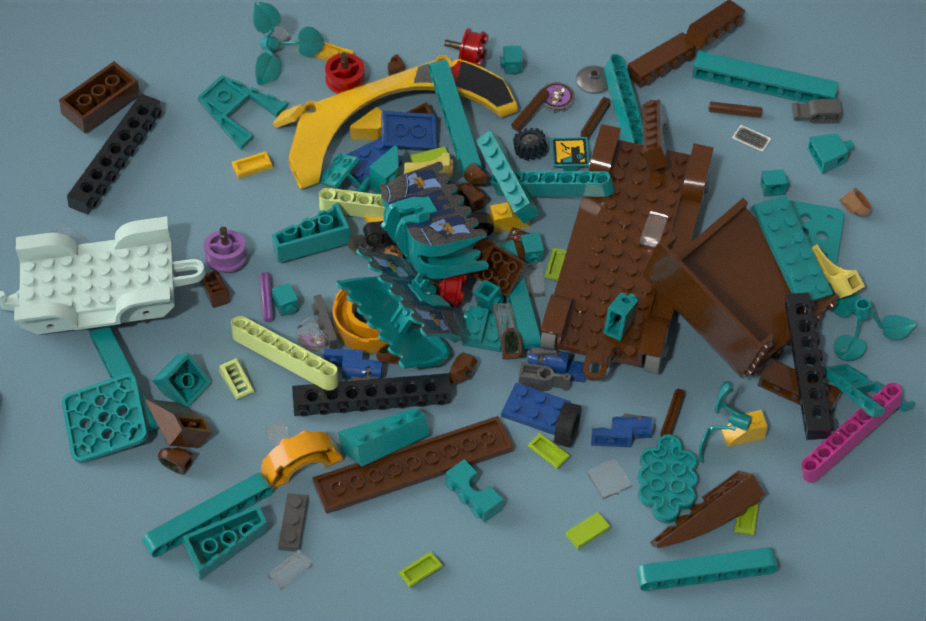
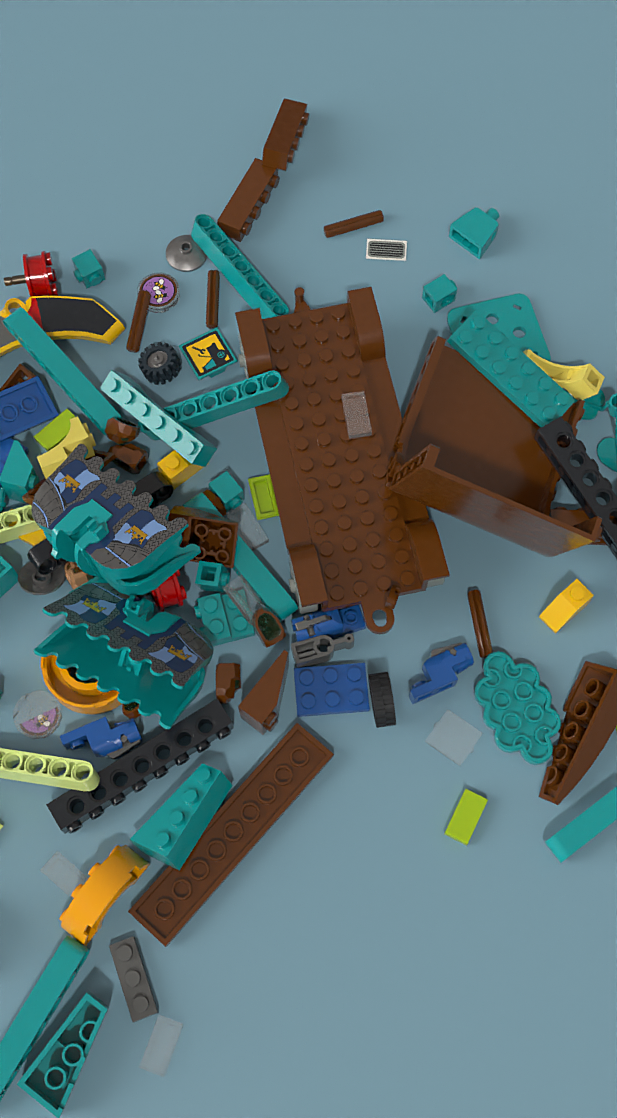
camera: 25 degrees left, 15 degrees up
dark grey plate [311,294,338,349] -> none
lime tile [398,551,443,588] -> none
teal arch [445,459,503,523] -> none
reddish brown tile [505,227,530,242] -> none
lime tile [527,433,570,469] -> none
teal torso [603,293,638,341] -> none
reddish brown arch [642,99,668,171] -> none
teal brick [692,51,838,104] -> none
teal plant [698,381,752,463] -> none
dark grey piece [792,99,842,124] -> none
medium nougat rock [839,188,872,217] -> none
none -> reddish brown slope [238,650,289,735]

